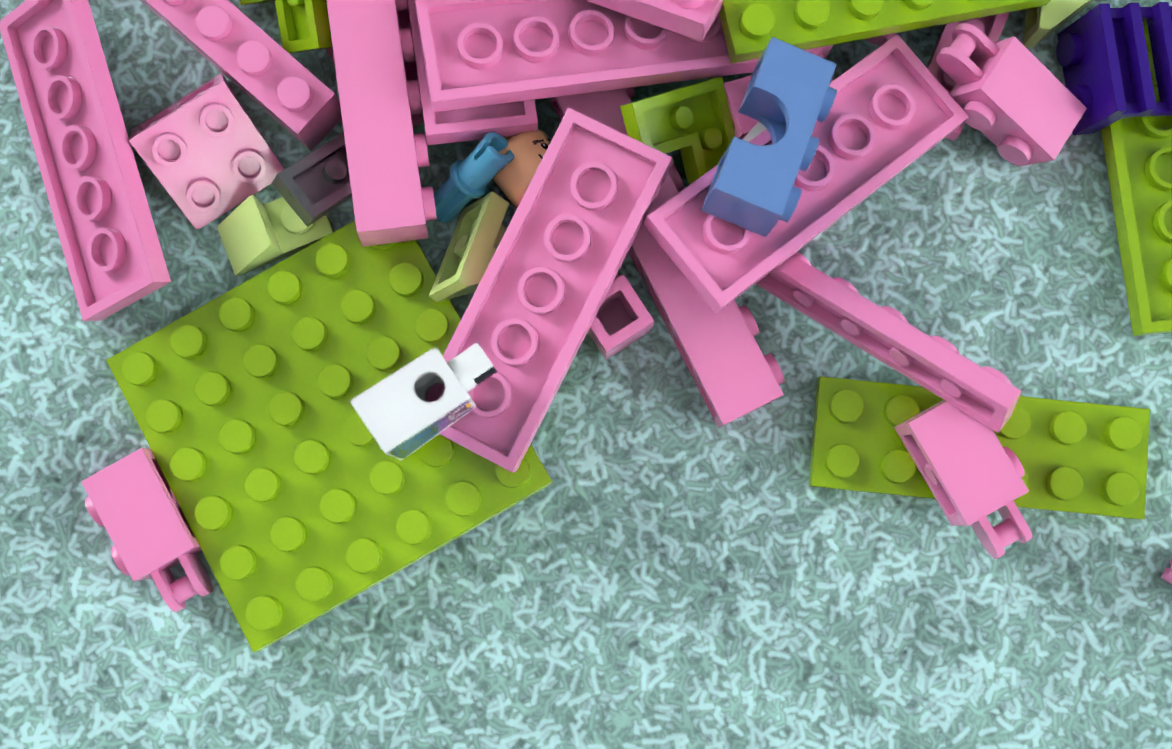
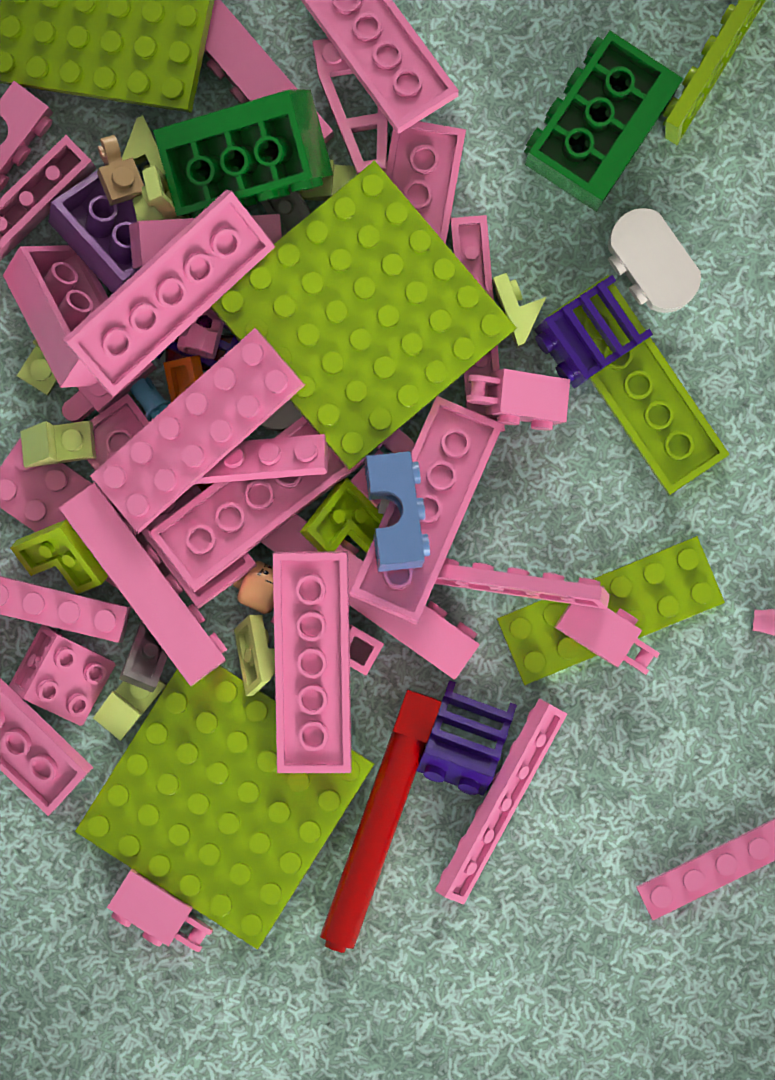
camera: 30 degrees left, 5 degrees up
white torso [350,342,497,461] -> none
medium azure axle [434,132,514,223] -> none
none -> red brick [320,689,442,953]
none -> dark purple plate [417,680,517,796]
none -> bright pink plate [435,698,567,905]

